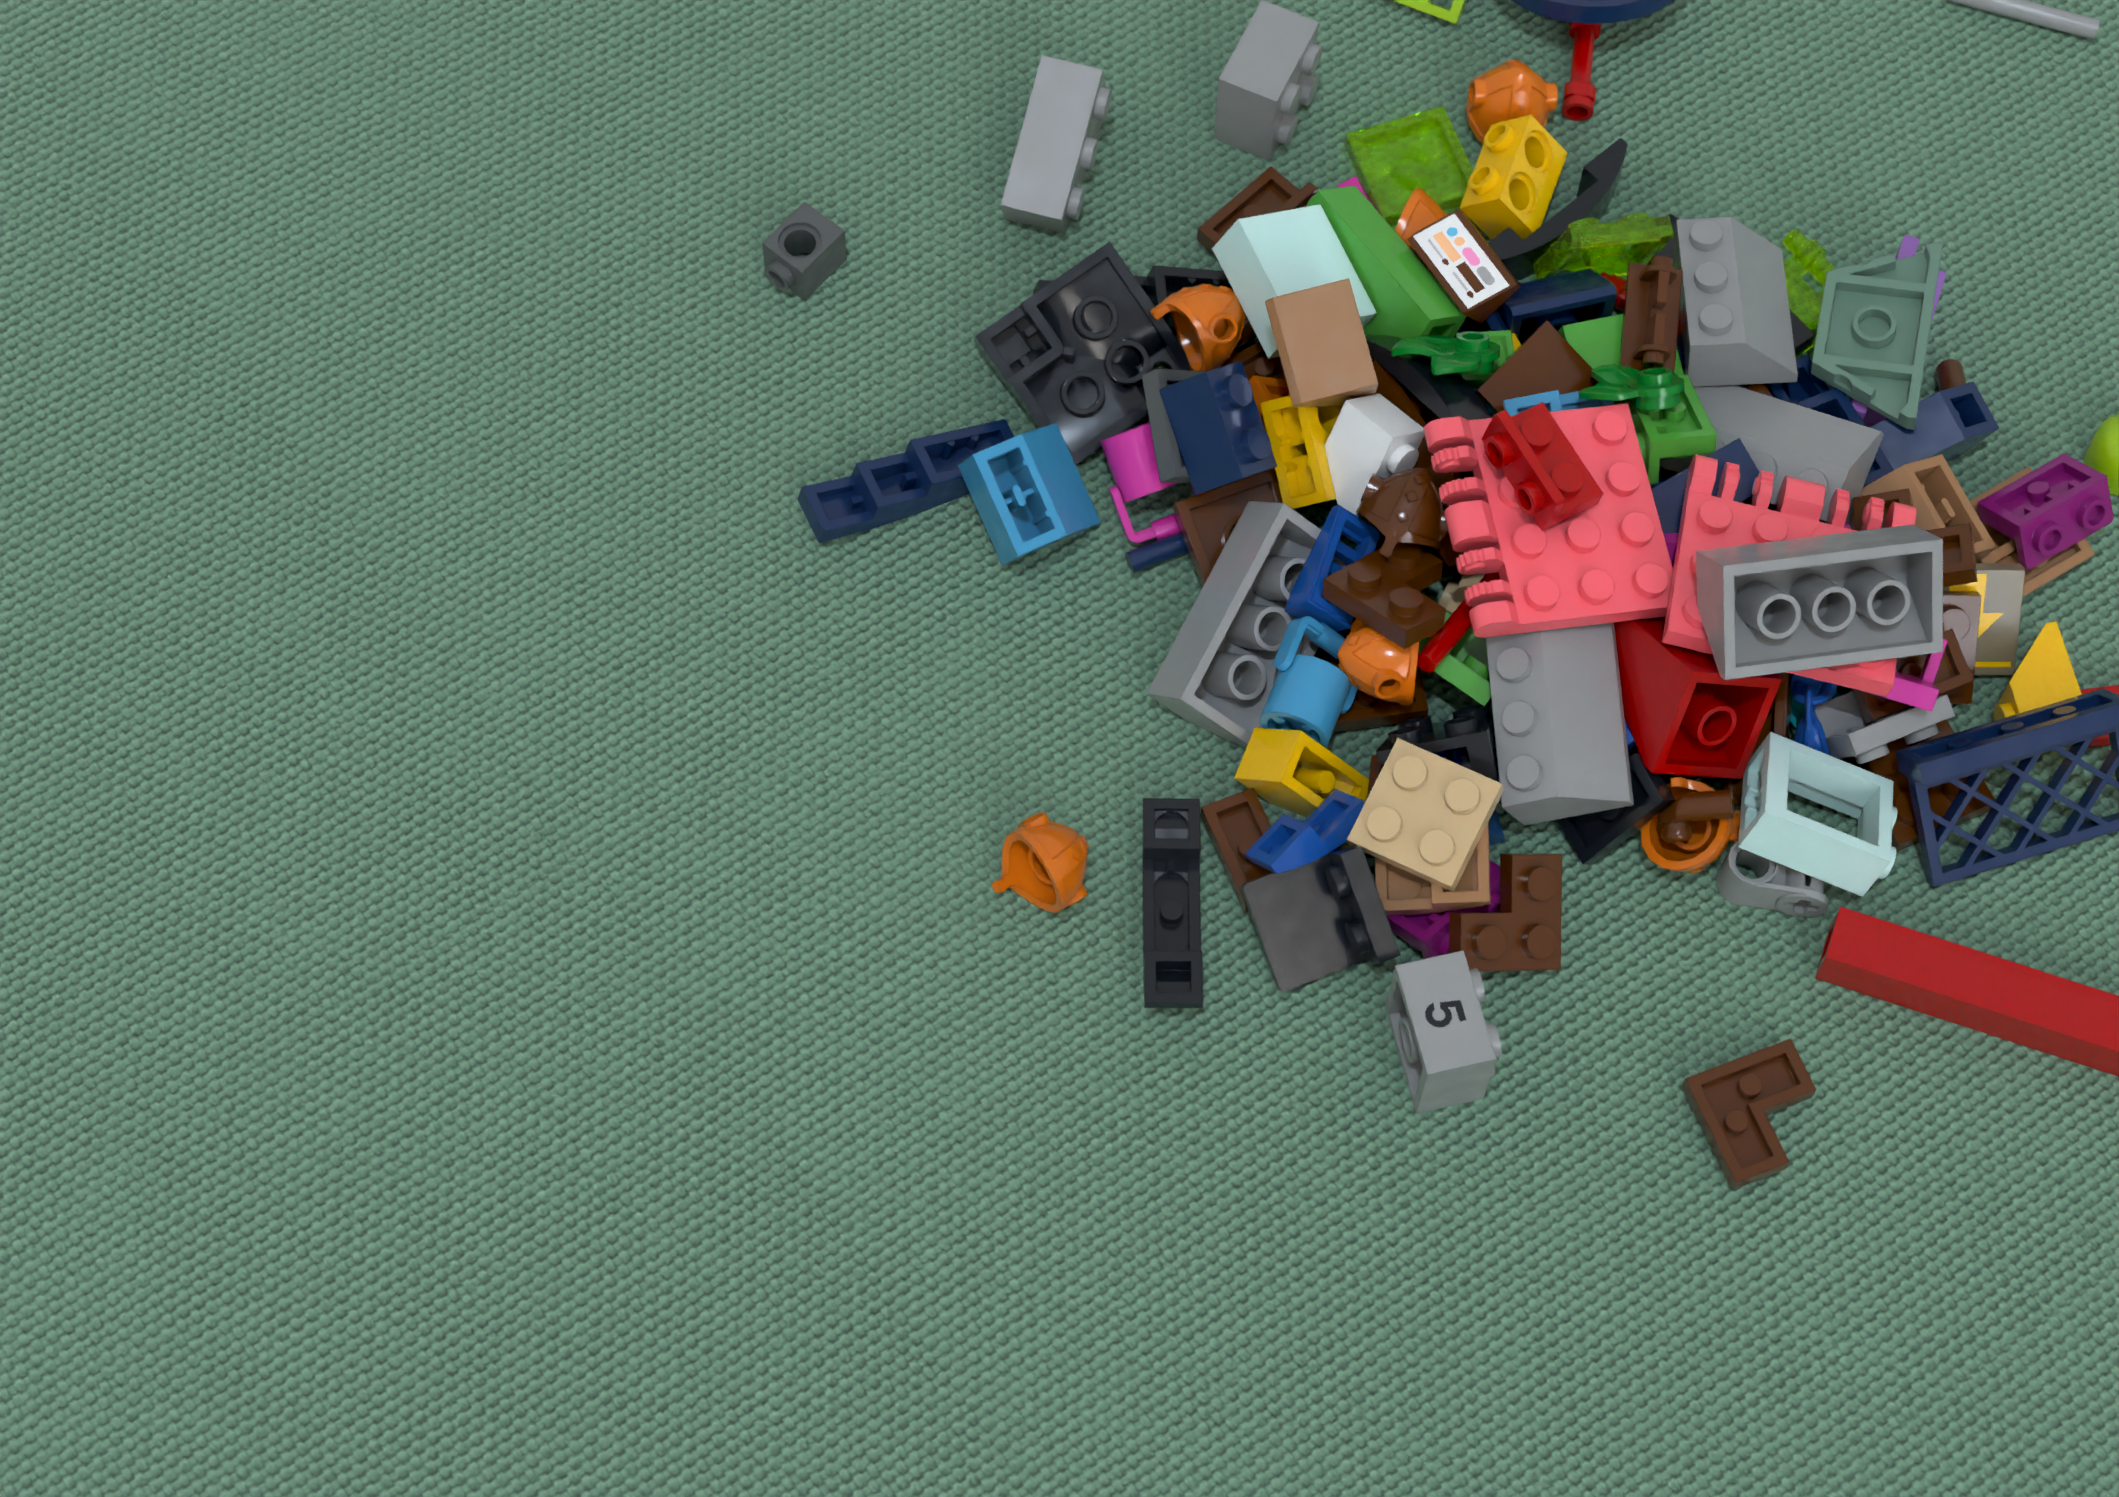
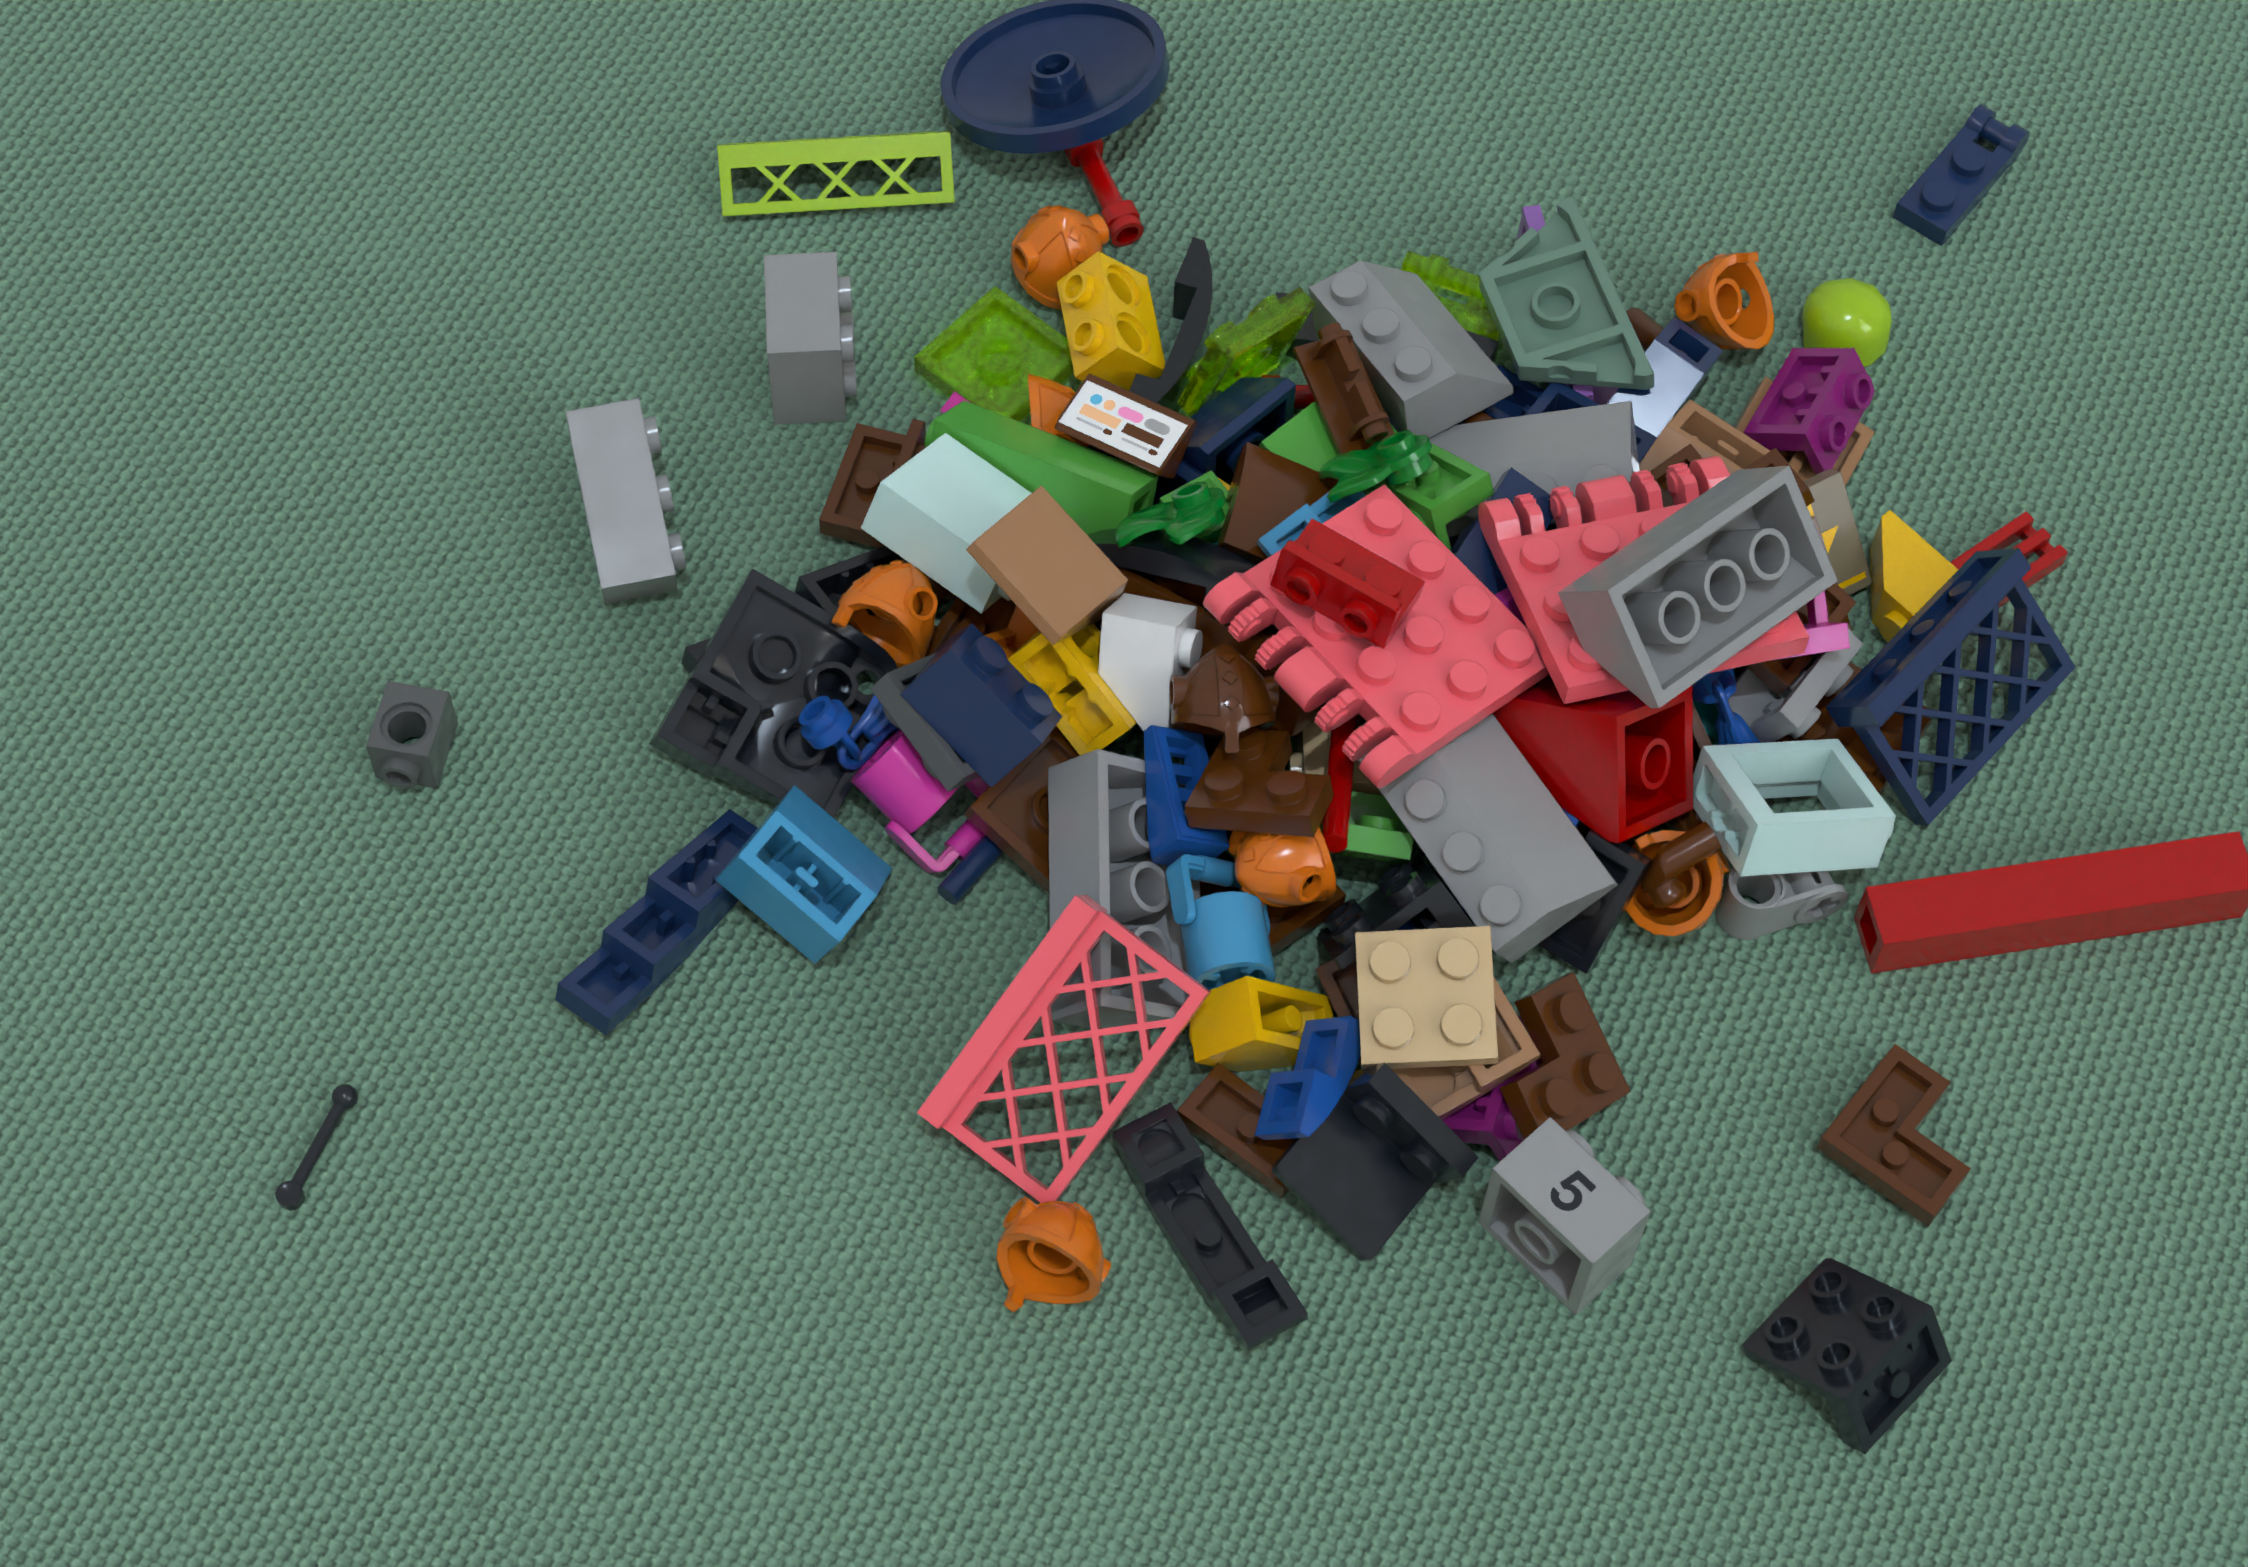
camera: 30 degrees left, 5 degrees down
none -> black hinge [275,1084,358,1211]
none -> blue piece [799,695,899,770]
none -> coral fence [917,895,1211,1203]
none -> orange helmet [1674,252,1774,350]
none -> black bracket [1743,1258,1952,1454]

